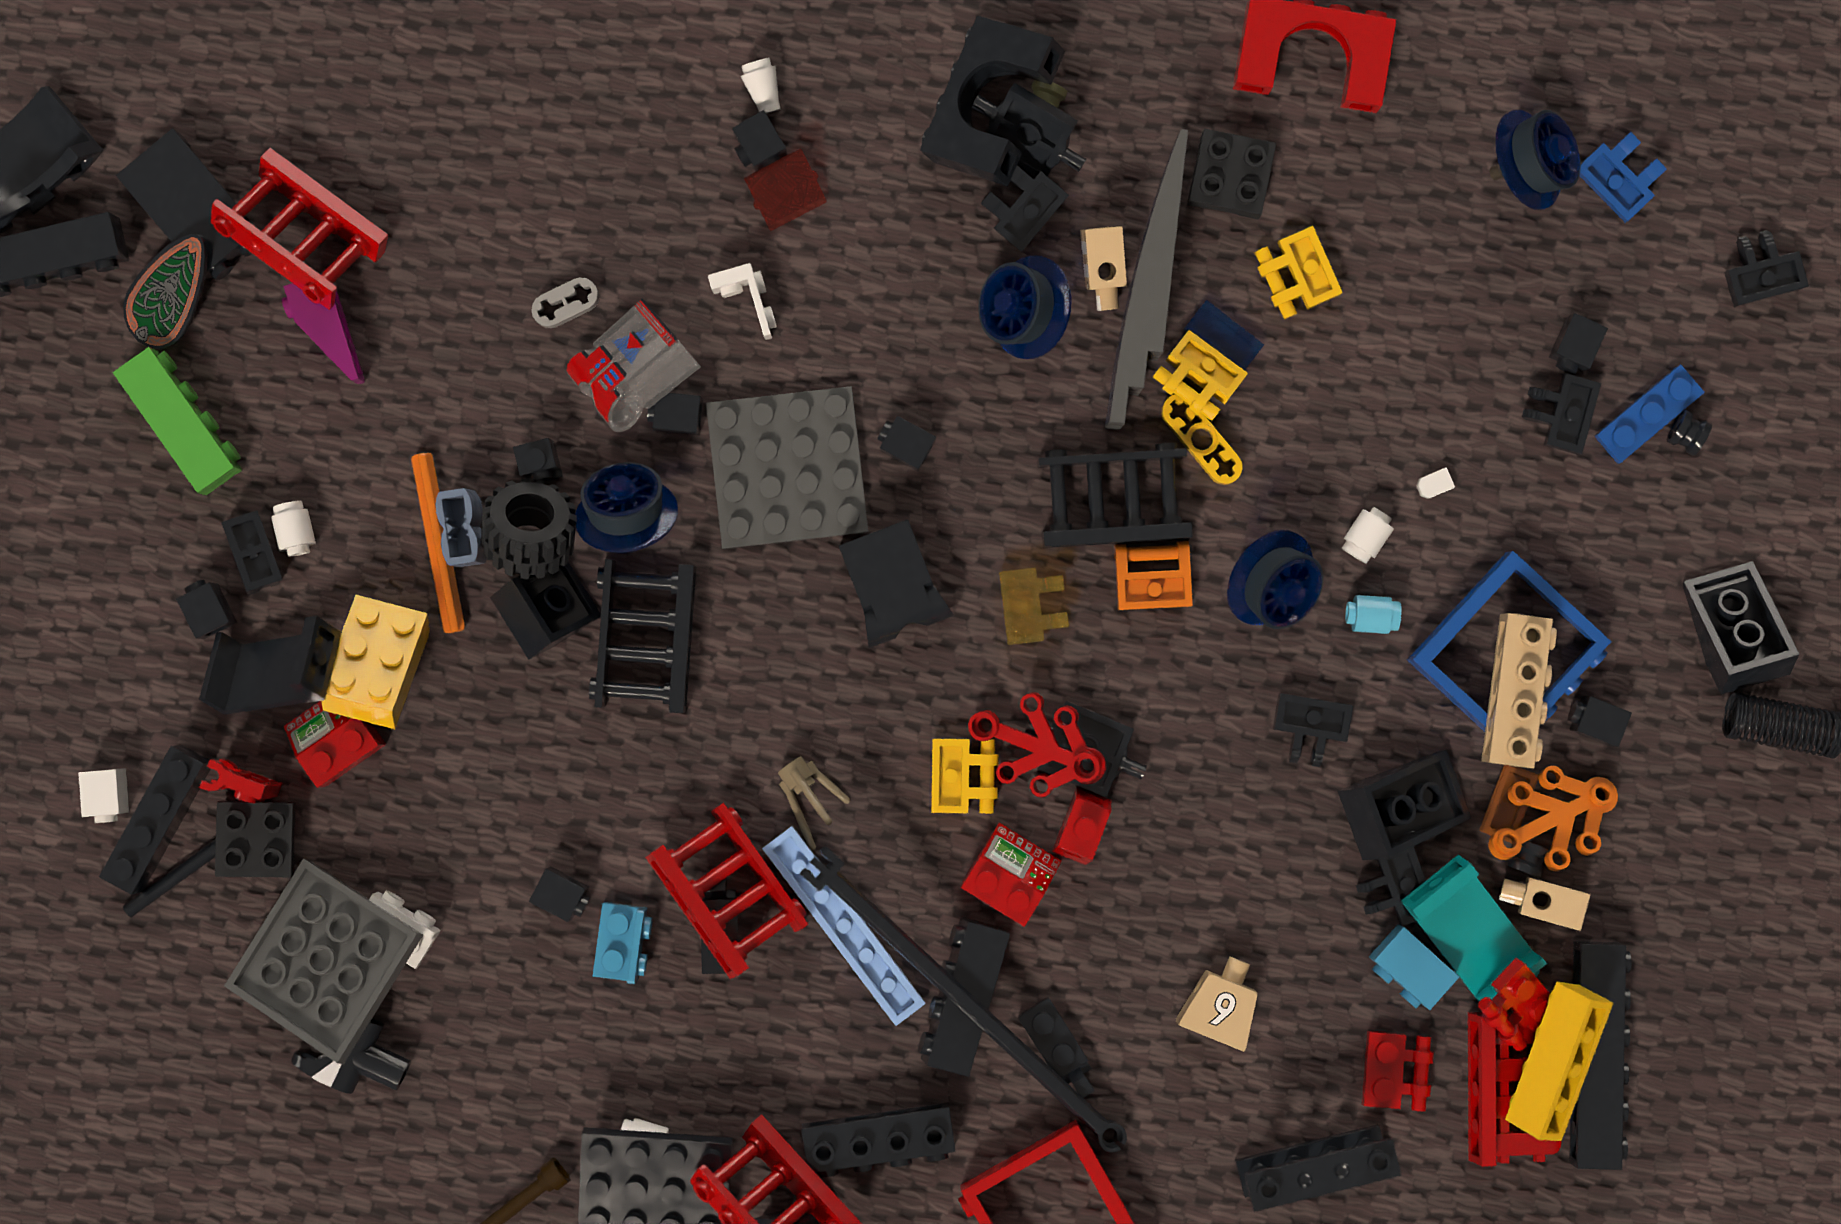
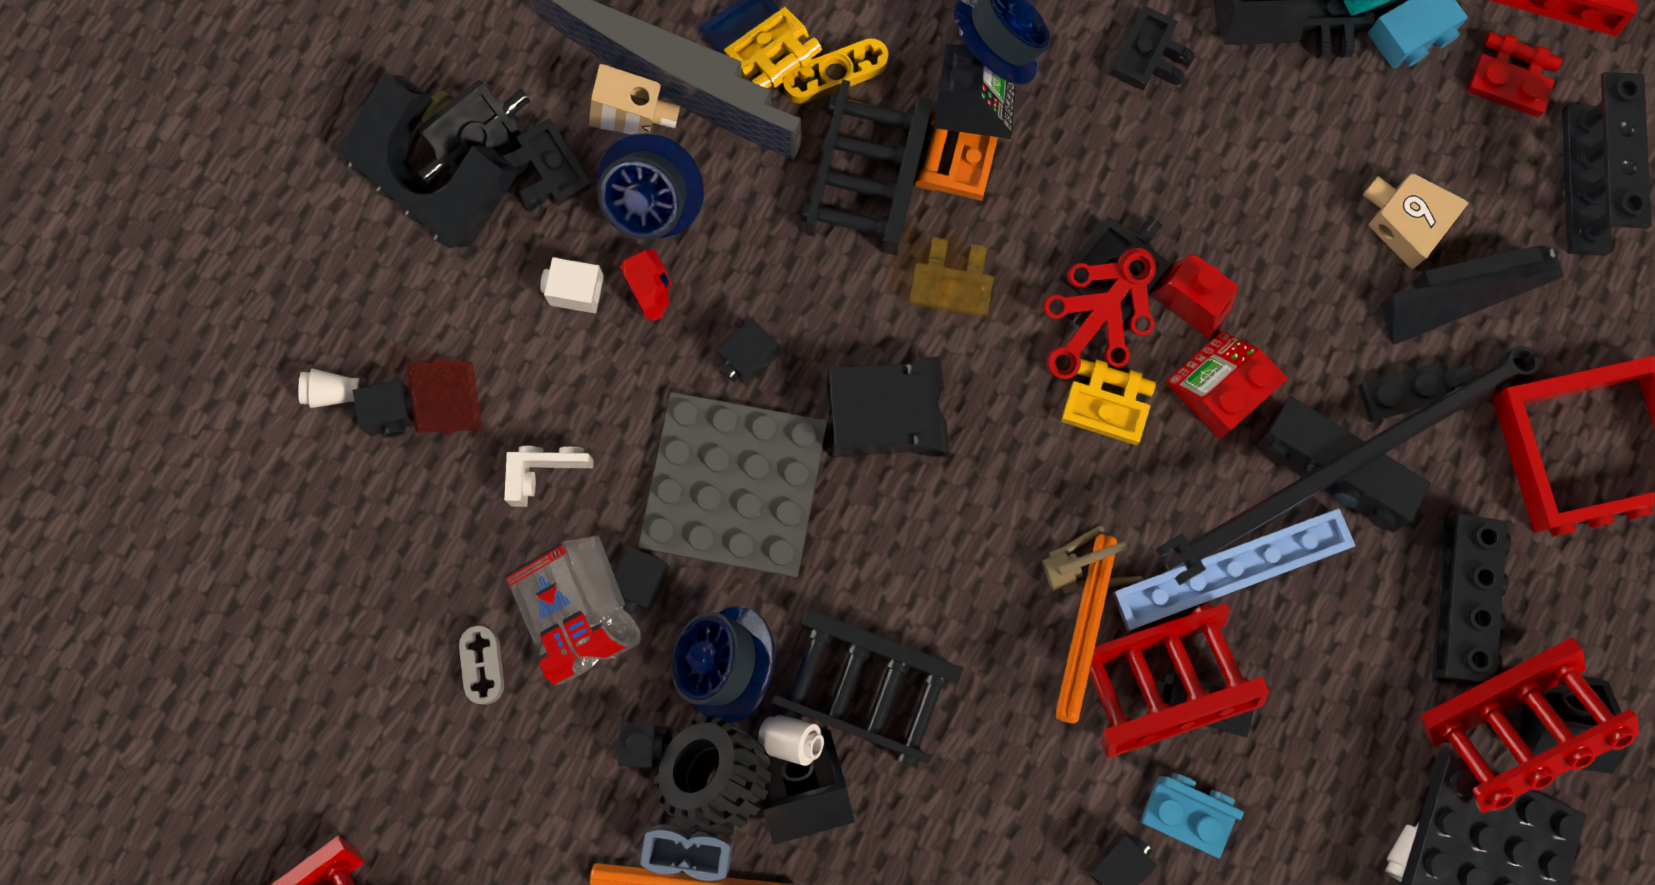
camera: 75 degrees left, 10 degrees down
none -> white brick [541,257,604,313]
none -> red rock [620,249,672,321]
none -> white brick [758,715,824,766]
none -> black slope [934,43,1016,139]
none -> orange axle [1056,534,1117,724]
none -> black wedge [1380,245,1563,345]

